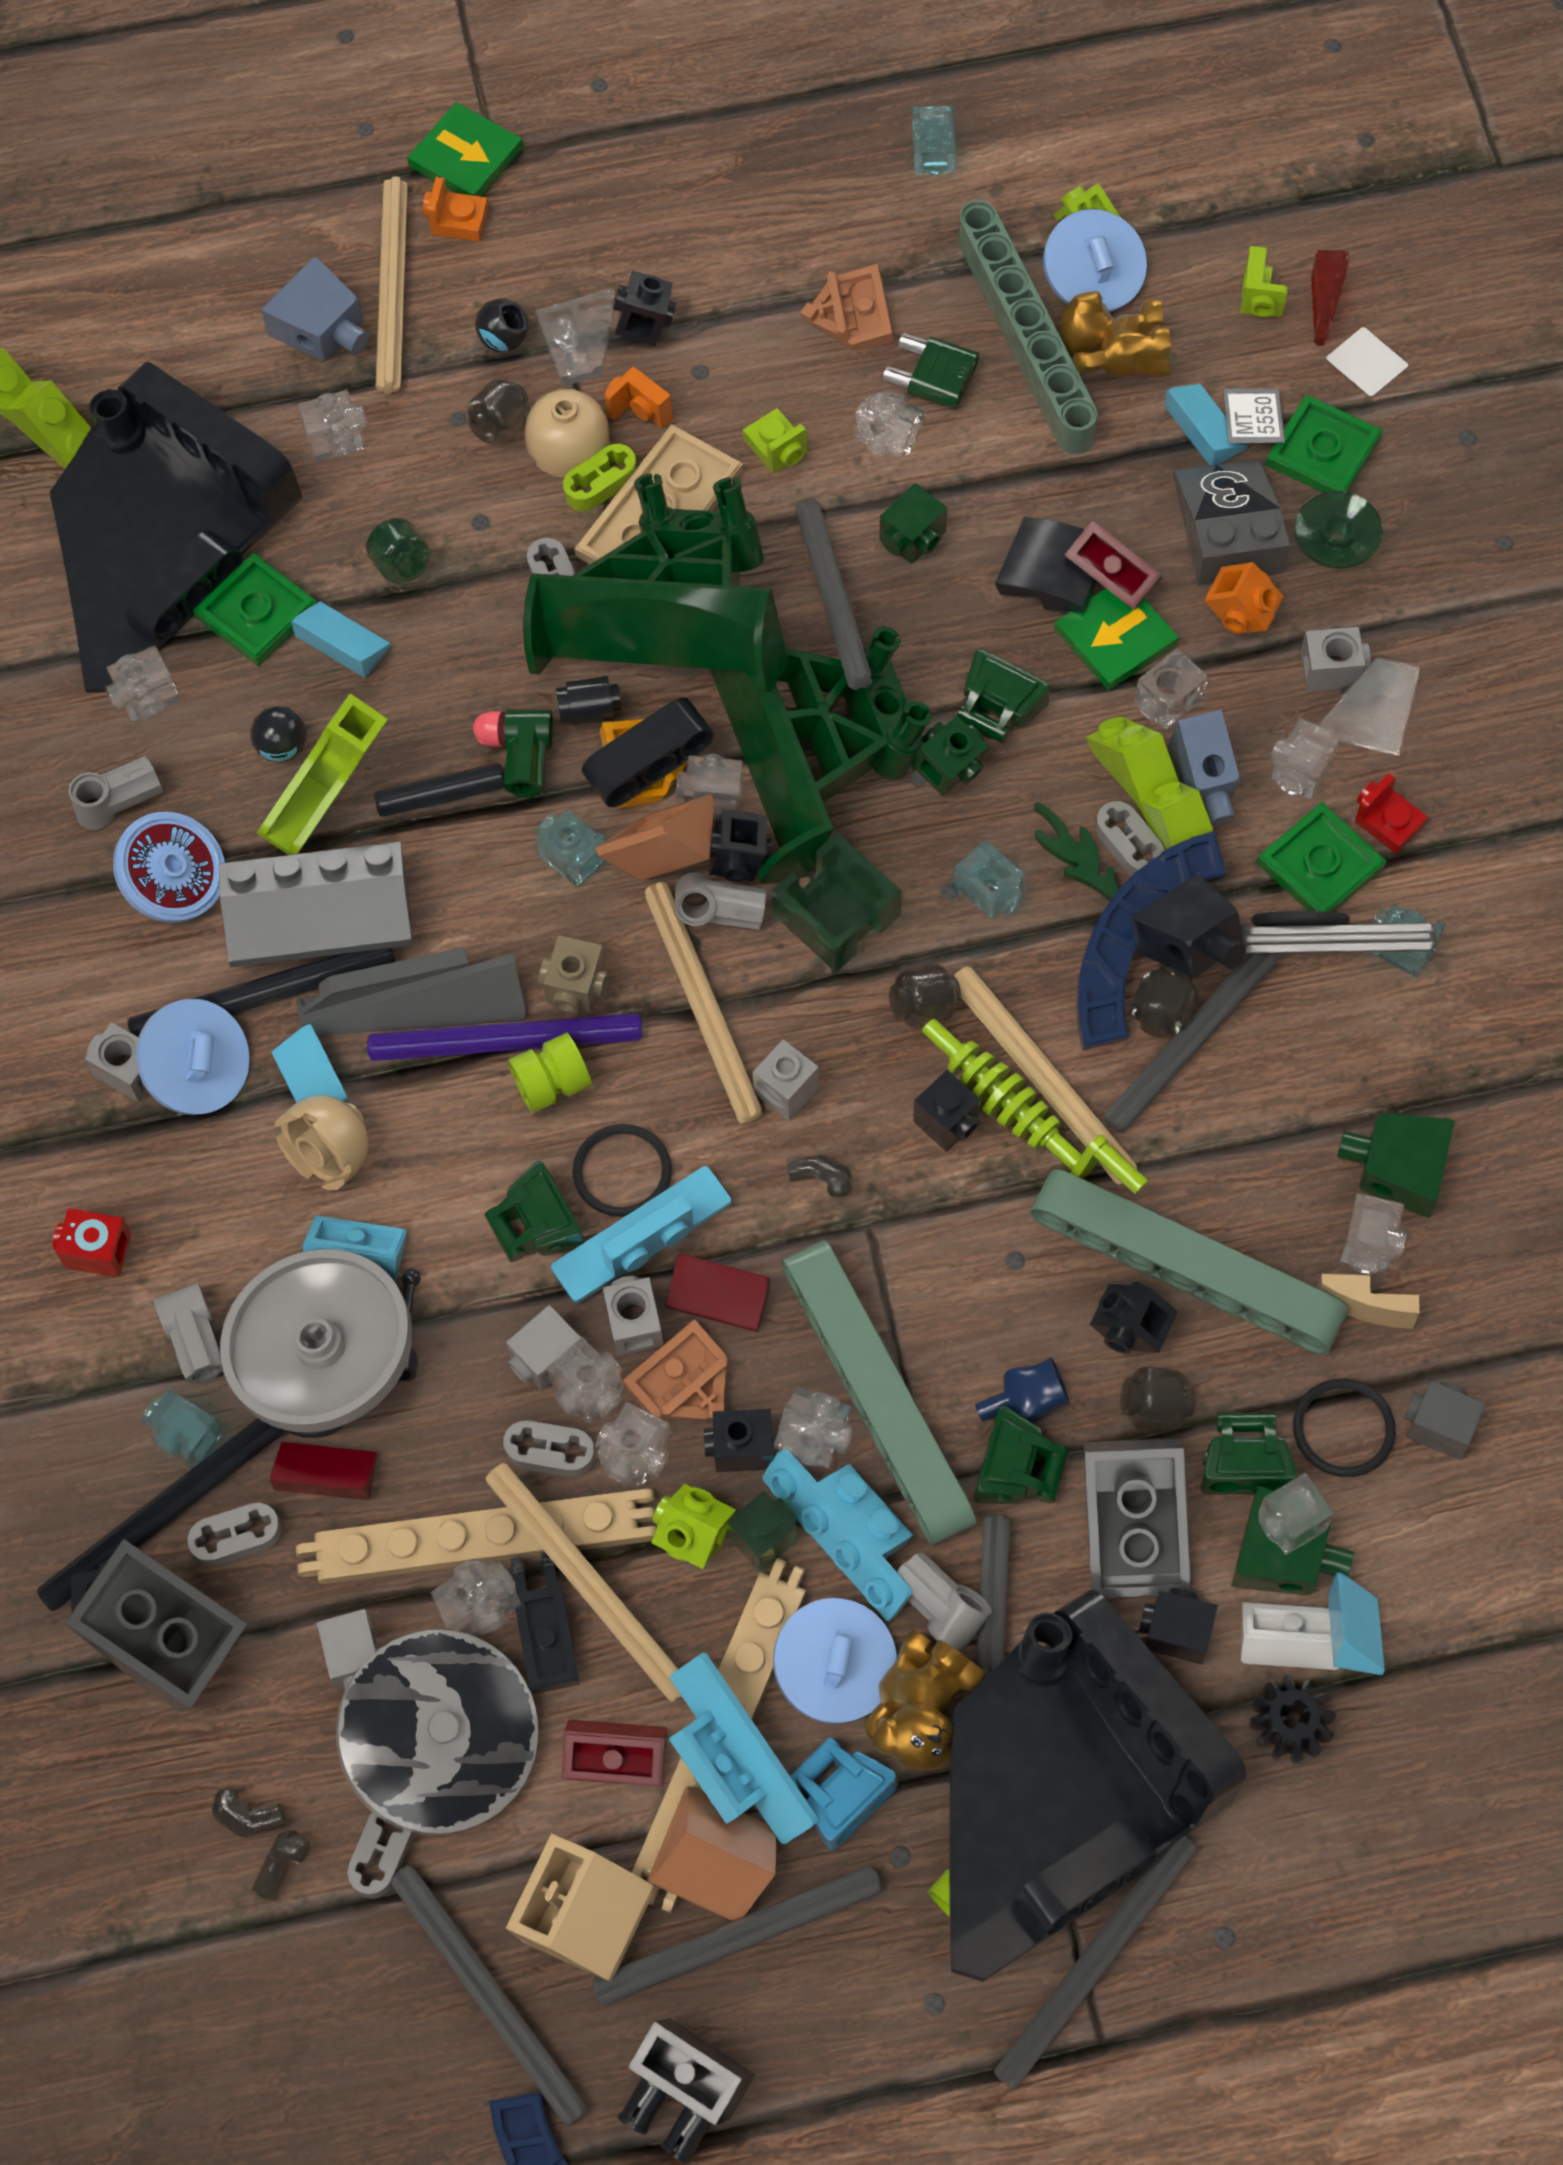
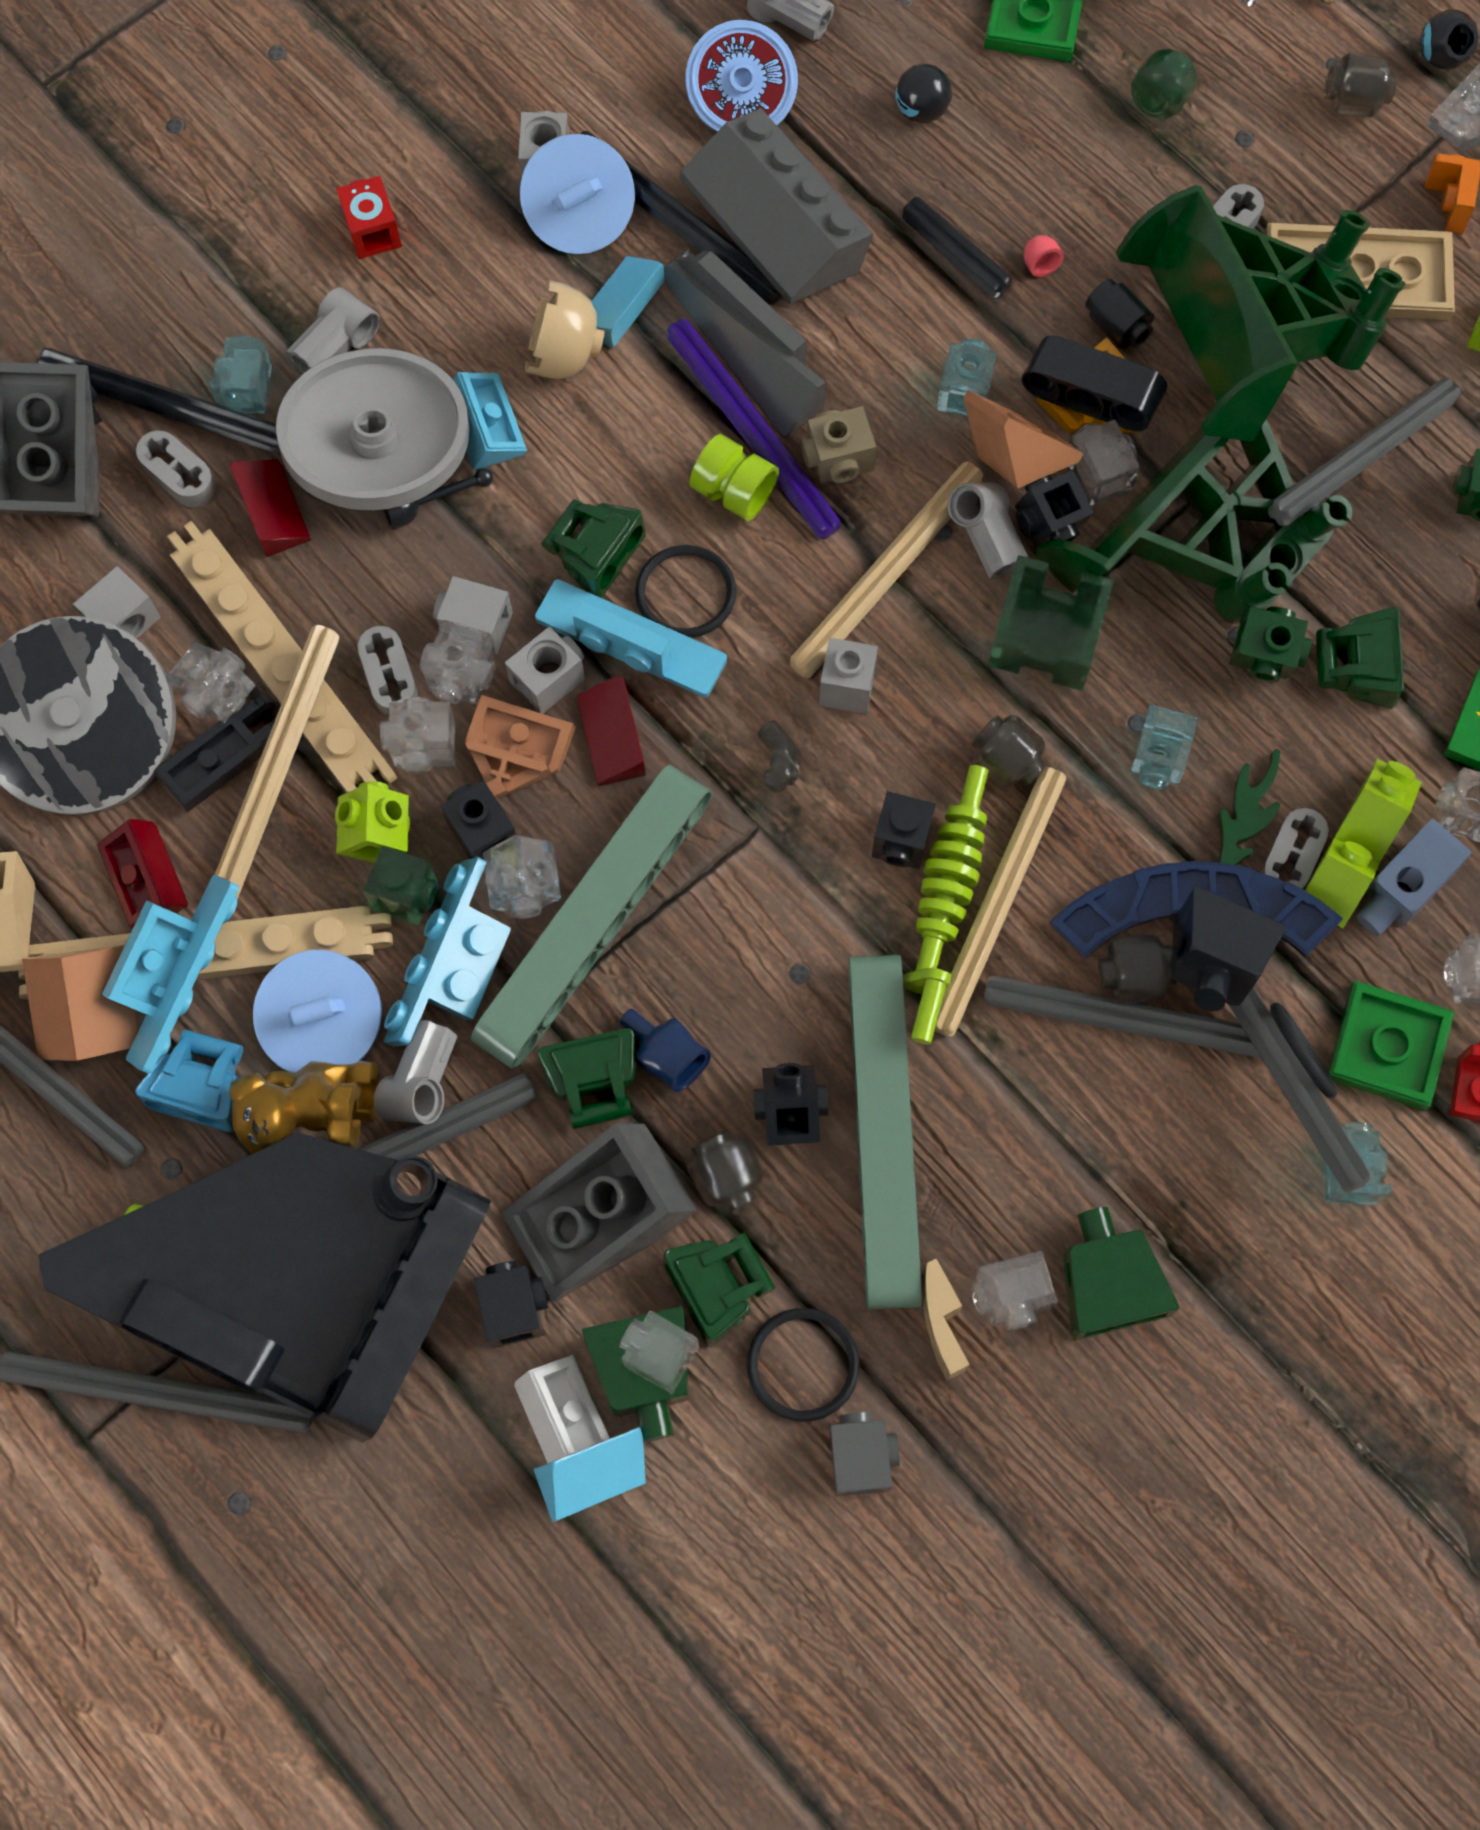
camera: 60 degrees right, 5 degrees up
lime arch [257,693,388,855] -> none
medium azure slope [291,601,391,678] -> none
dark green piece [504,709,553,798] -> none
tan cylinder [525,389,610,477] -> none
lime beam [563,444,637,511] -> none
black gear [1249,1676,1336,1764] -> none

